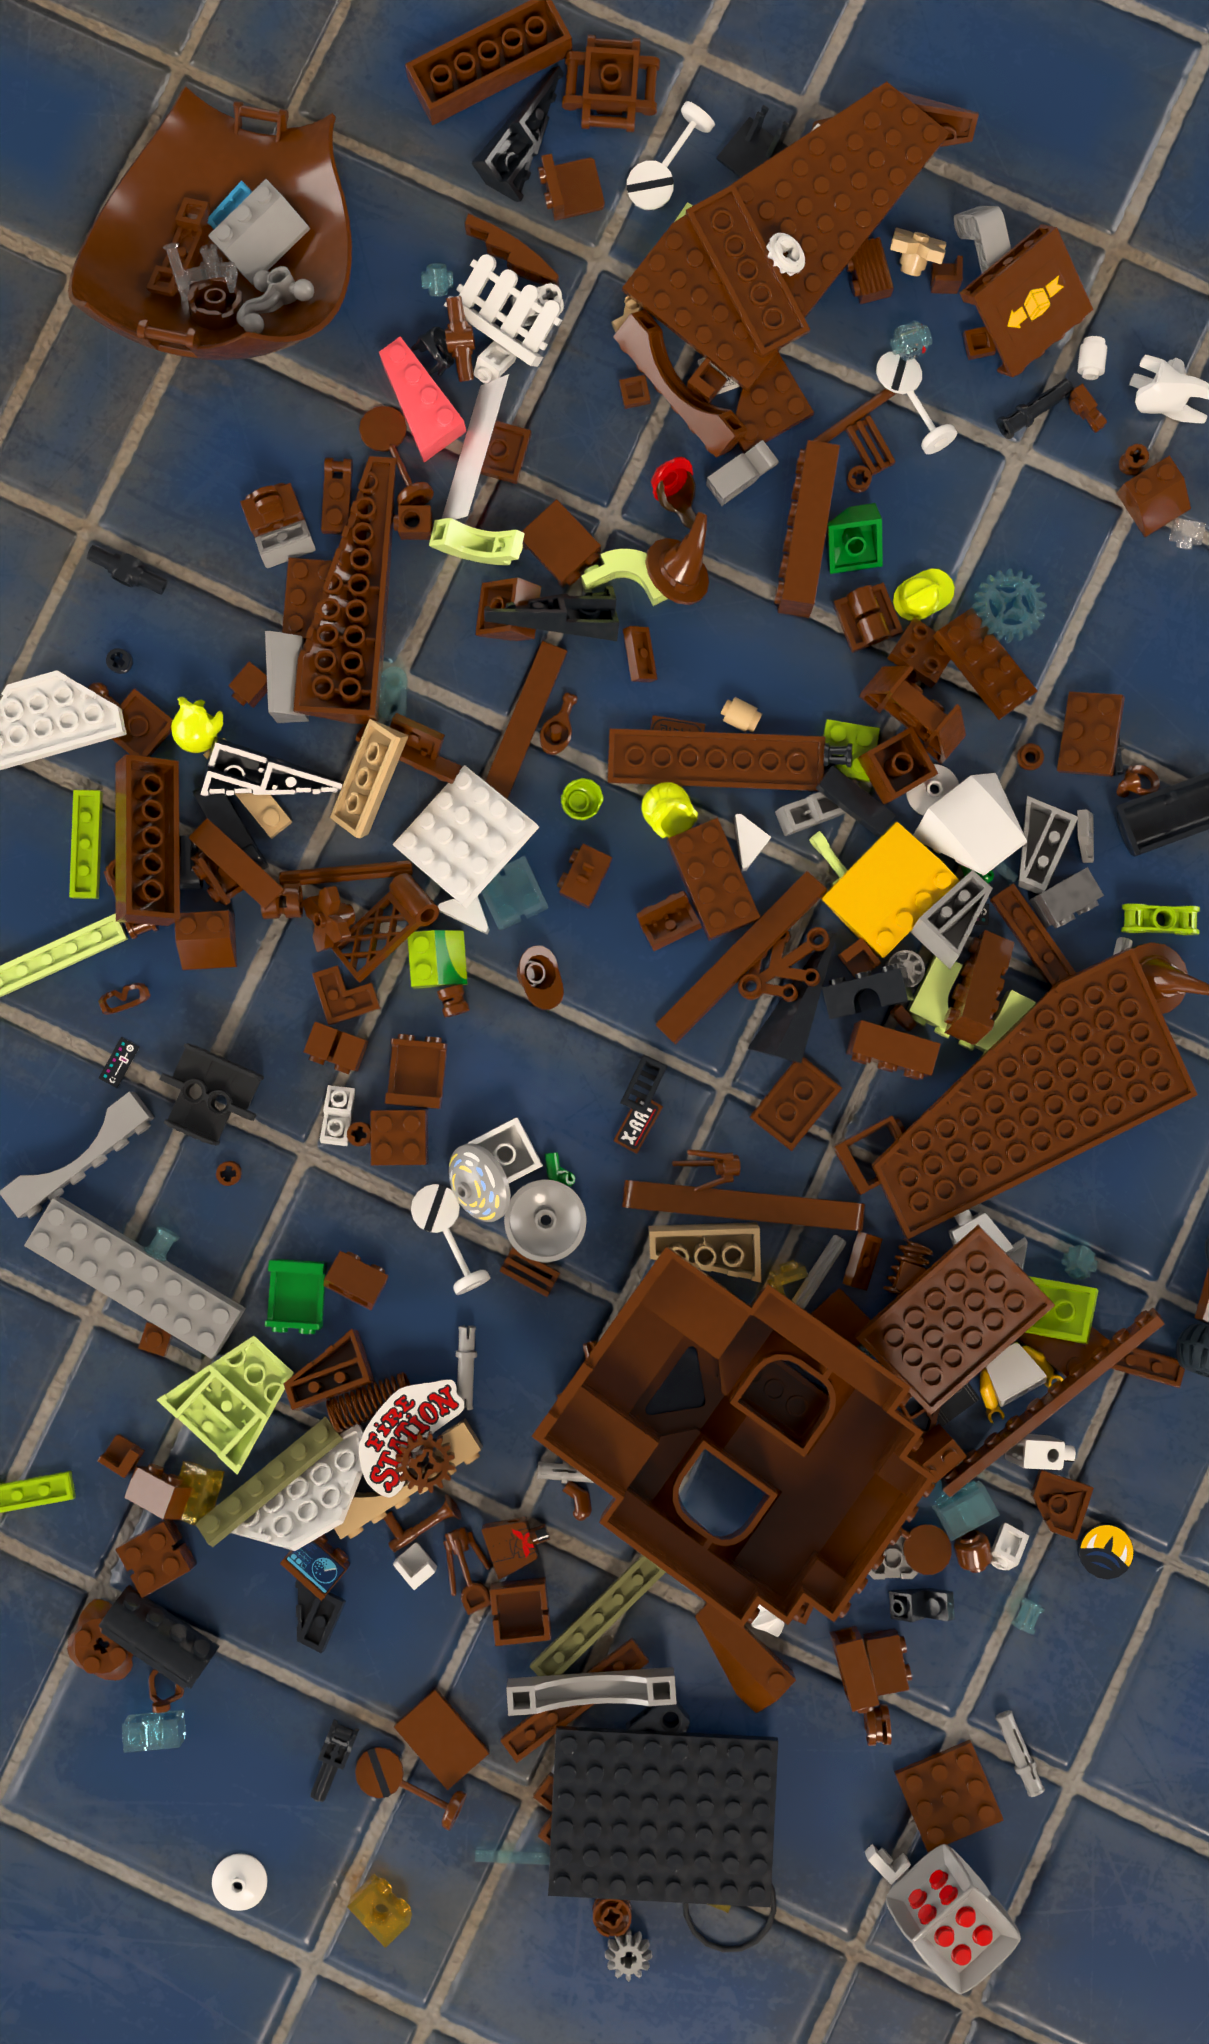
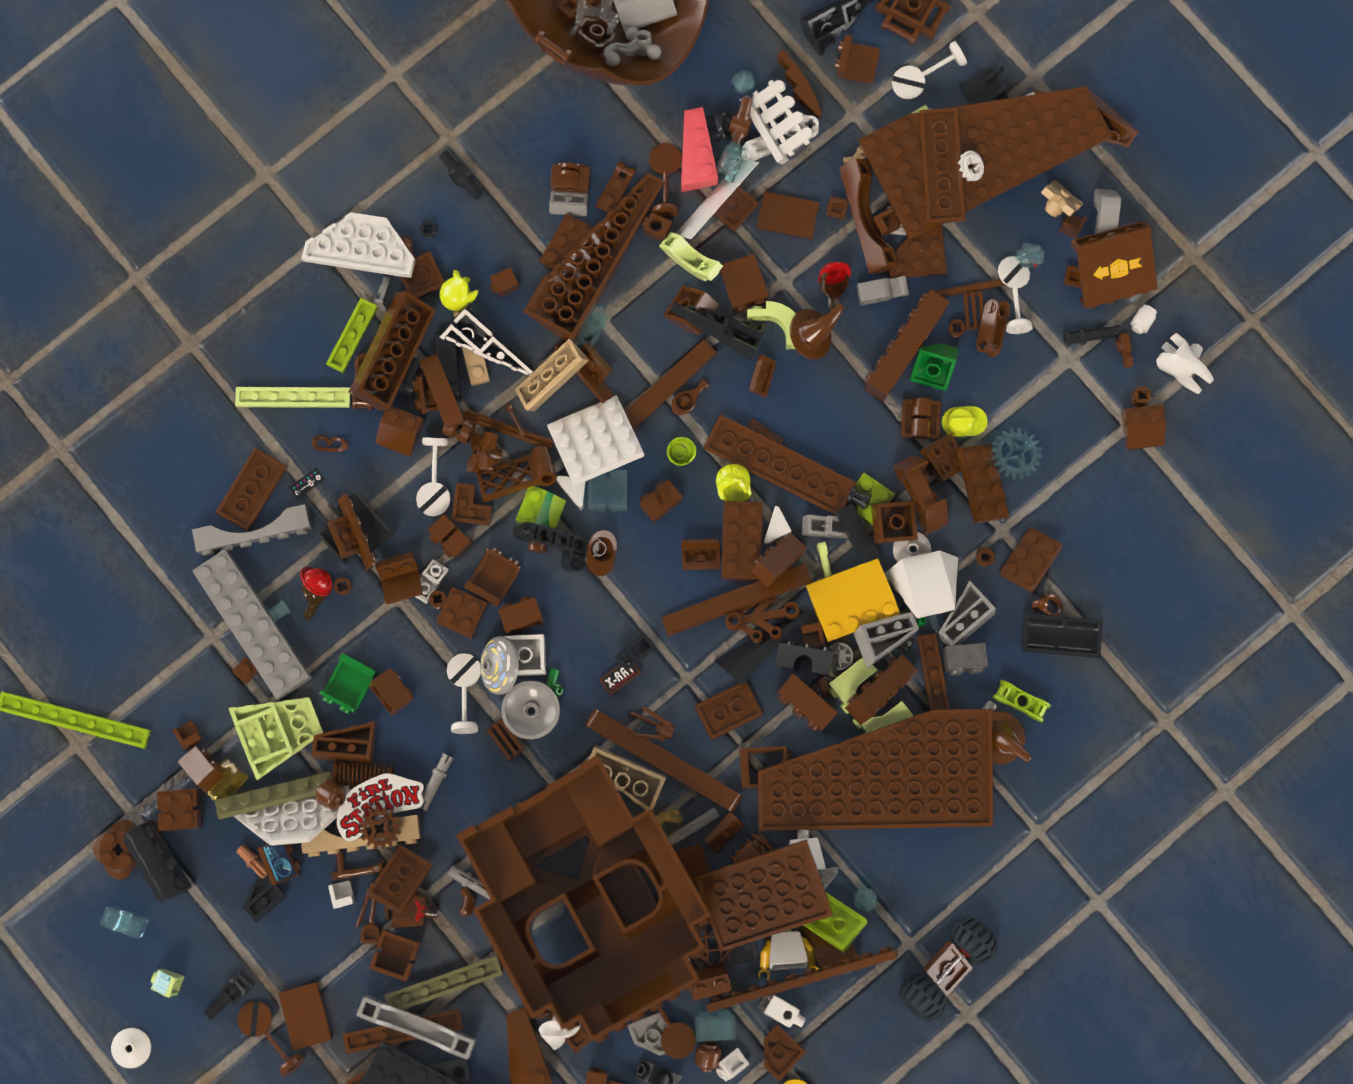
camera: 25 degrees right, 5 degrees down
reddish brown piece [149,1669,184,1713] -> none
light grey slope [265,631,309,723] -> none
tan brick [721,697,762,733] -> none
reddish brown brick [845,237,894,304] -> none
light grey tile [1077,810,1094,863] -> none
reddish brown tile [1108,1339,1185,1388] -> none
clear plate [1169,519,1206,550] -> none
none -> slope [151,969,185,997]
none -> reddish brown tile [215,448,288,532]
none -> nougat axle [236,844,268,878]
none -> red piece [300,567,332,622]
none -> reddish brown head [316,781,346,810]
none -> reddish brown bracket [327,494,375,571]
none -> reddish brown plate [367,845,433,915]
none -> light grey tile [375,276,391,311]
none -> reddish brown bracket [375,552,423,604]
none -> white piece [416,438,451,516]
none -> reddish brown brick [498,596,545,636]
none -> reddish brown hinge [505,404,526,437]
none -> black beam [512,522,588,572]
none -> clear light blue cylinder [716,142,742,183]
none -> reddish brown brick [751,533,808,587]
none -> reddish brown tile [757,191,819,240]
none -> reddish brown piece [976,299,1010,358]

